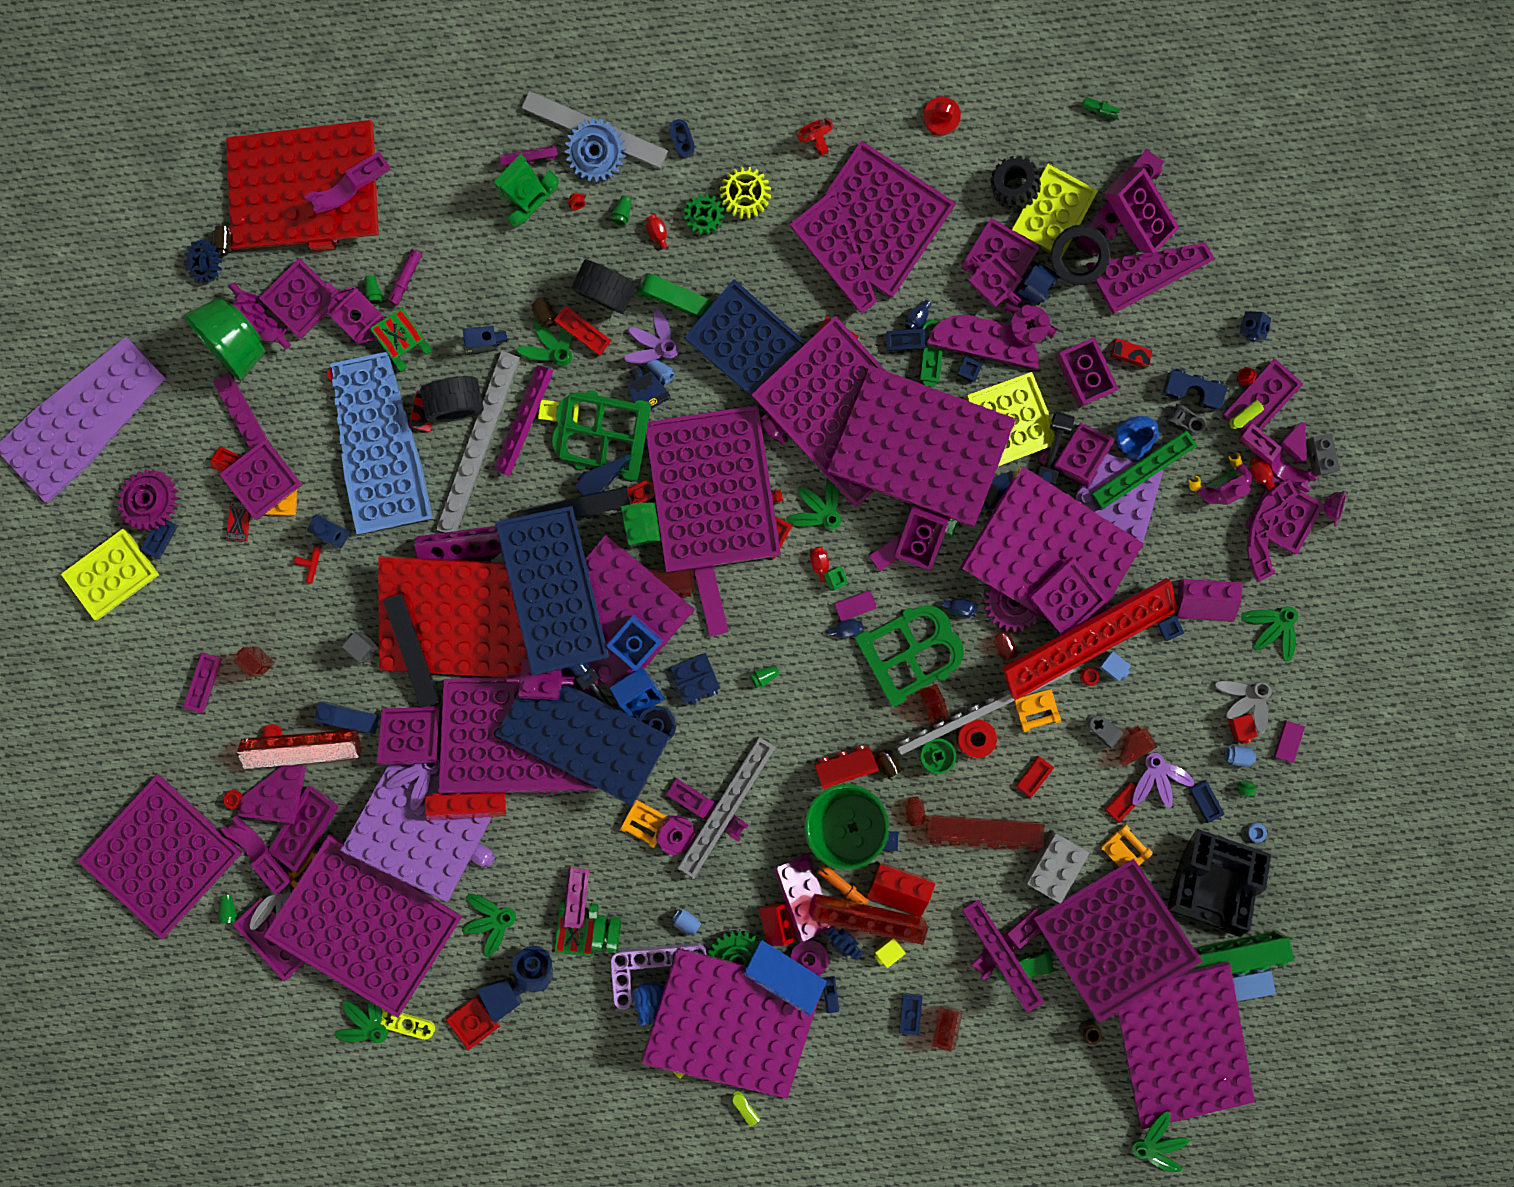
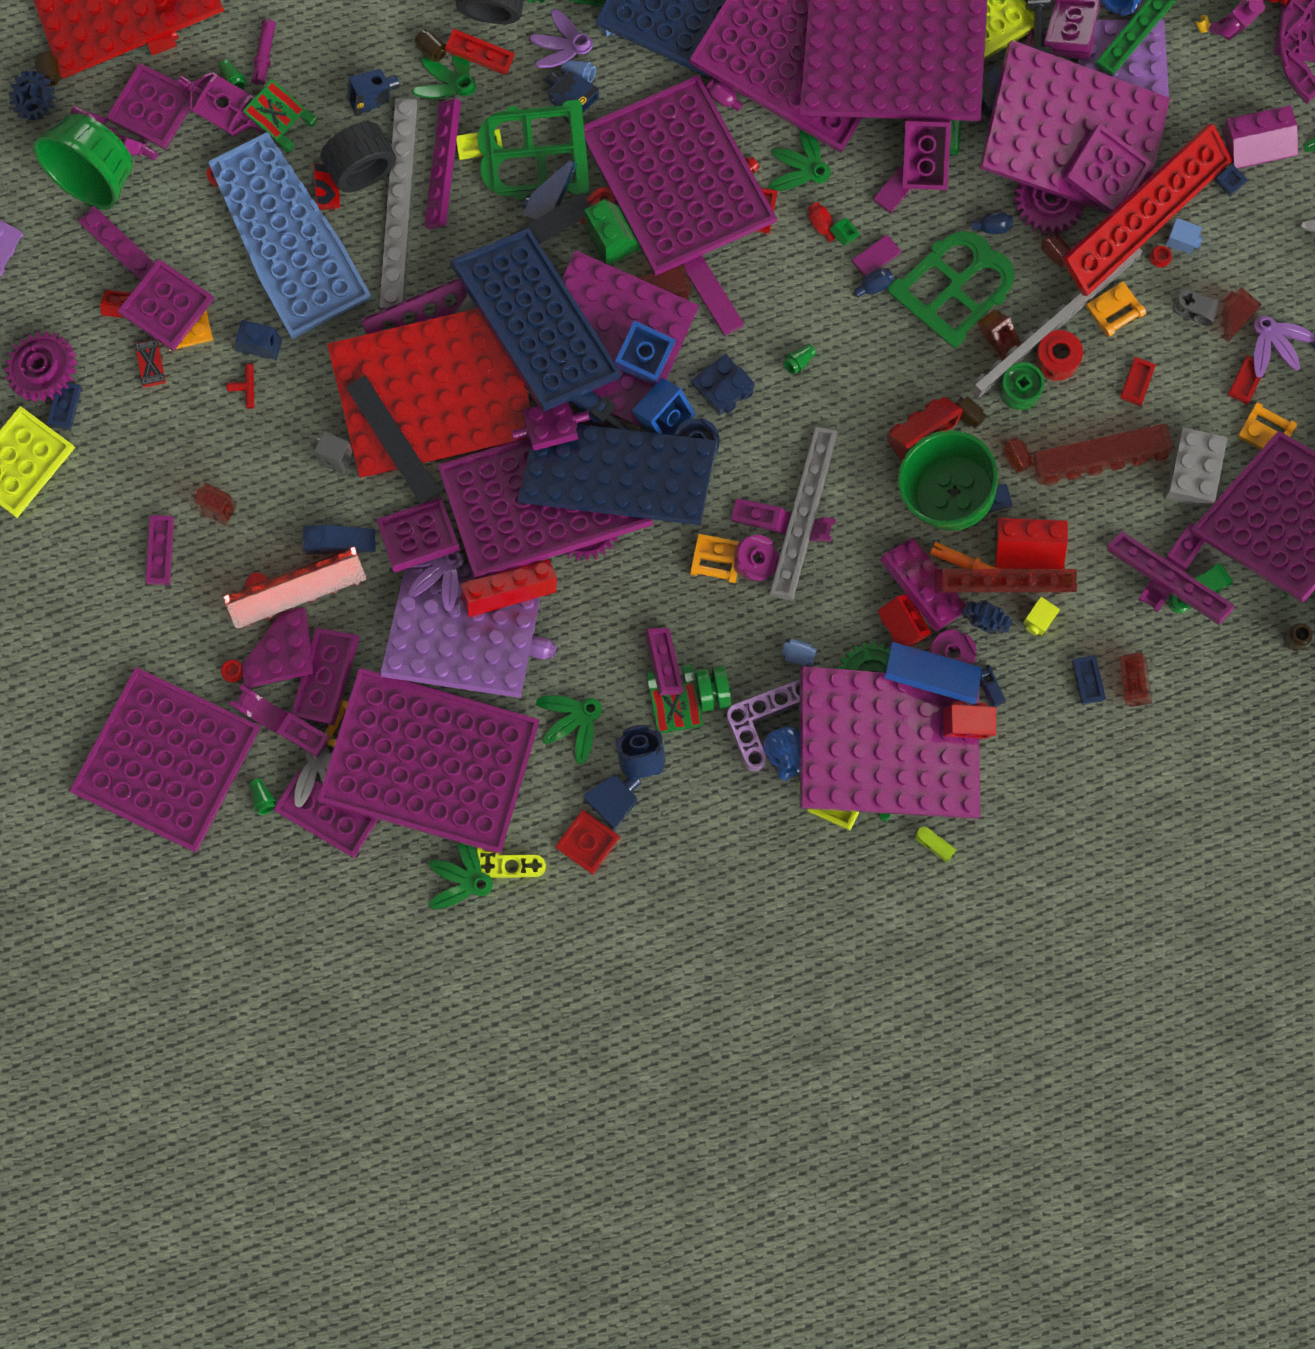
camera: 20 degrees left, 10 degrees down
none -> brick [943,701,996,739]

